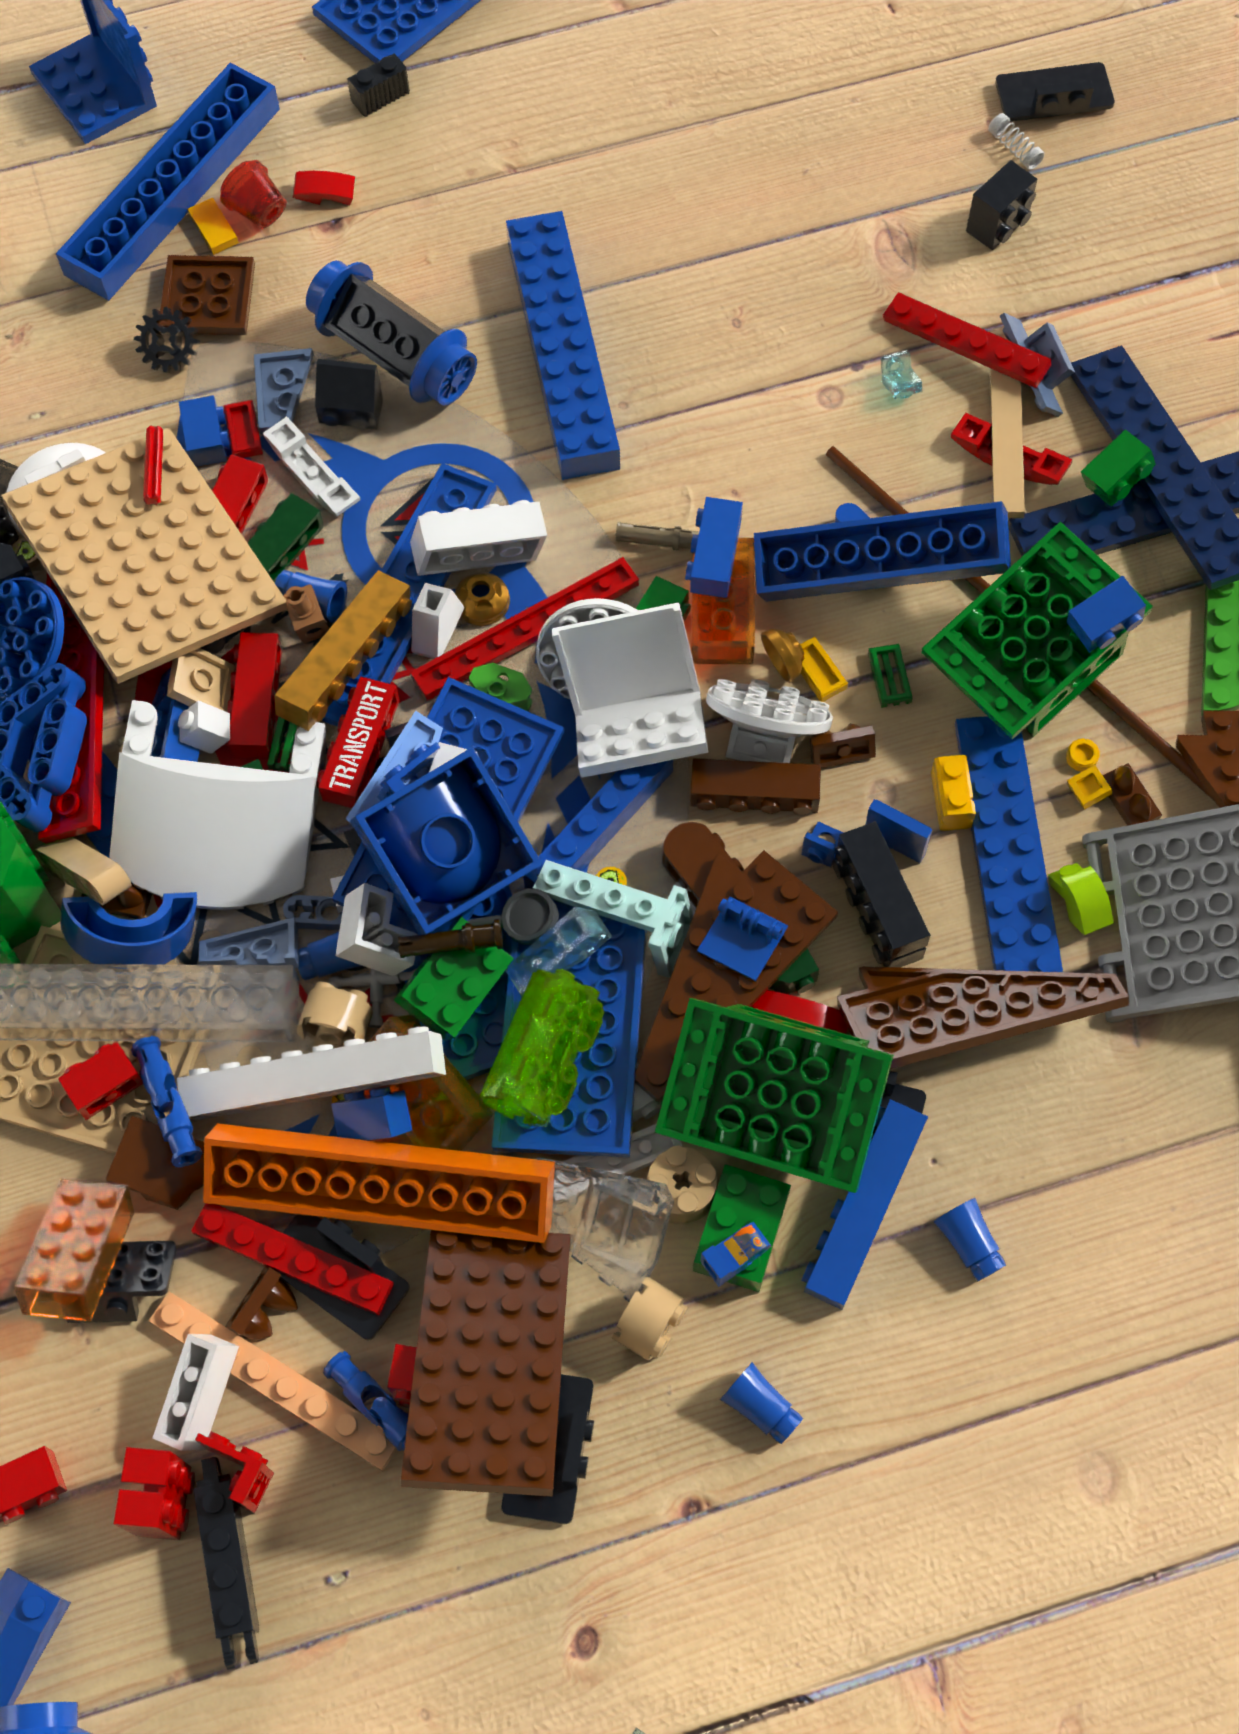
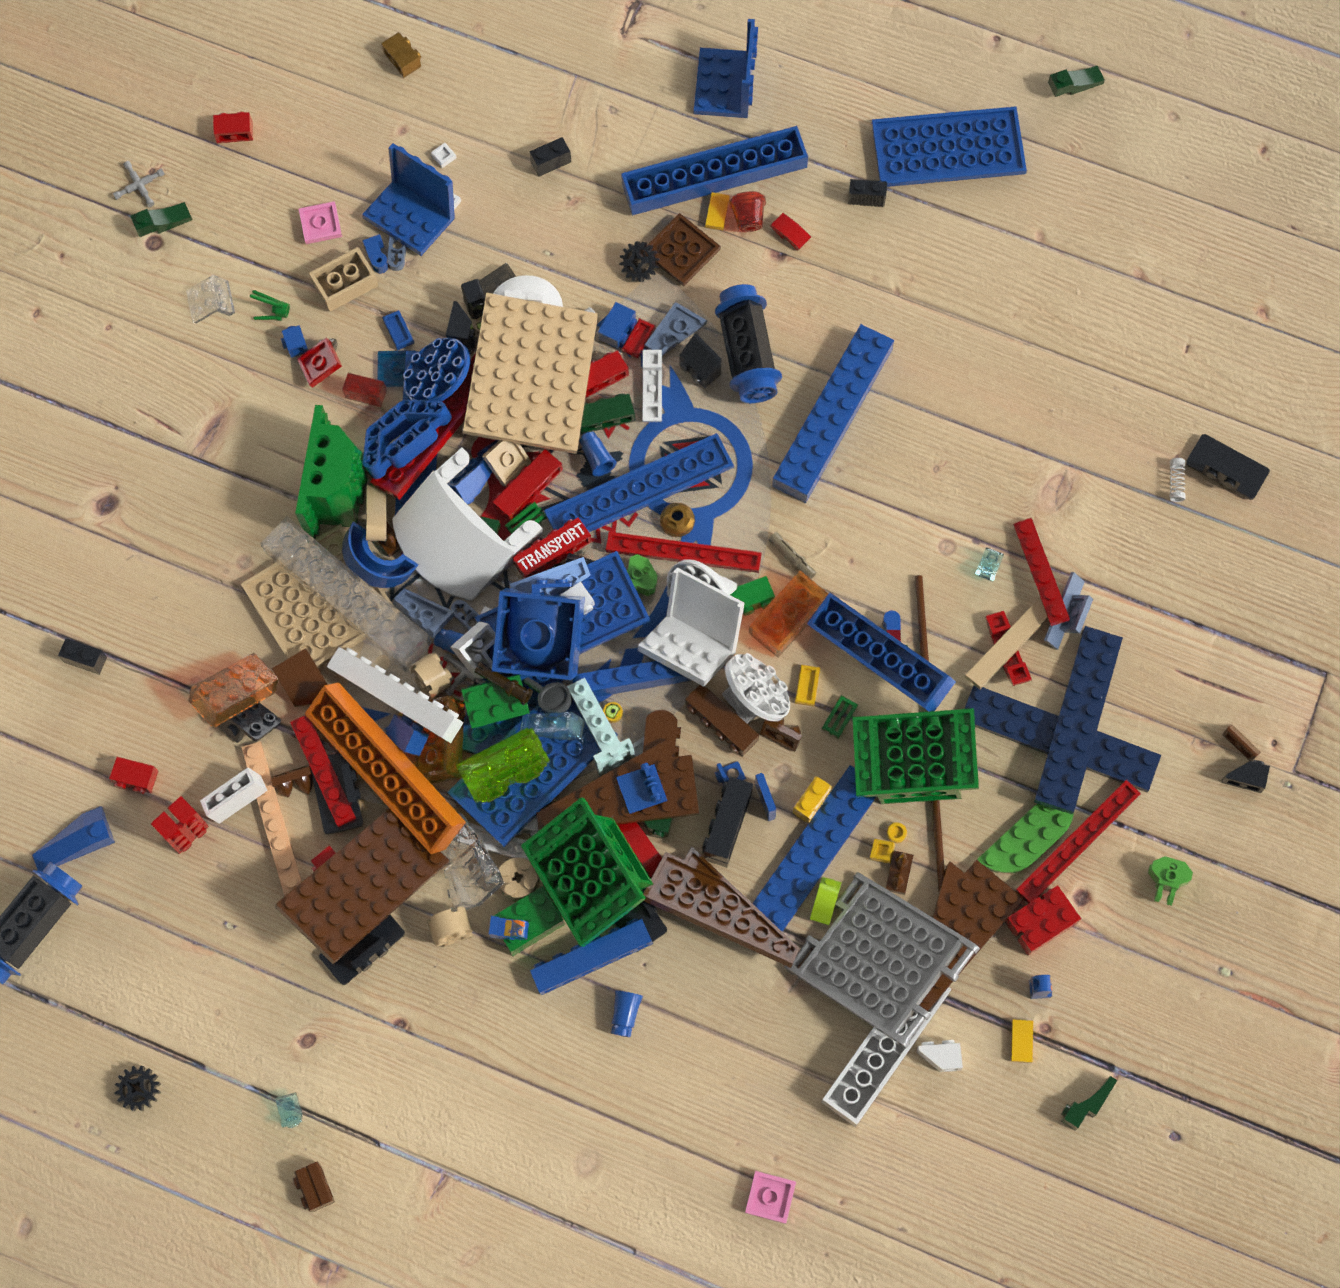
camera: 40 degrees right, 5 degrees up
red brick [58,1041,143,1120] -> none
blue piece [131,1036,203,1167] -> none
red axle [143,426,163,505] -> none
white brick [178,701,230,754] -> none
black hinge [193,1457,259,1670] -> none
red bracket [195,1431,274,1513] -> none
pearl gold brick [275,570,412,731] -> none
medium nougat bracket [283,584,330,644] -> none
blue piece [323,1351,409,1451] -> none
white brick [410,500,547,576] -> none
white slope [411,583,465,659] -> none
blue brick [685,497,743,598] -> none
blue plant [720,1362,803,1444] -> none
pearl gold piece [761,628,805,683] -> none
black brick [966,160,1038,250] -> none
blue brick [1067,576,1146,652] -> none
green brick [1081,429,1156,507] -> none

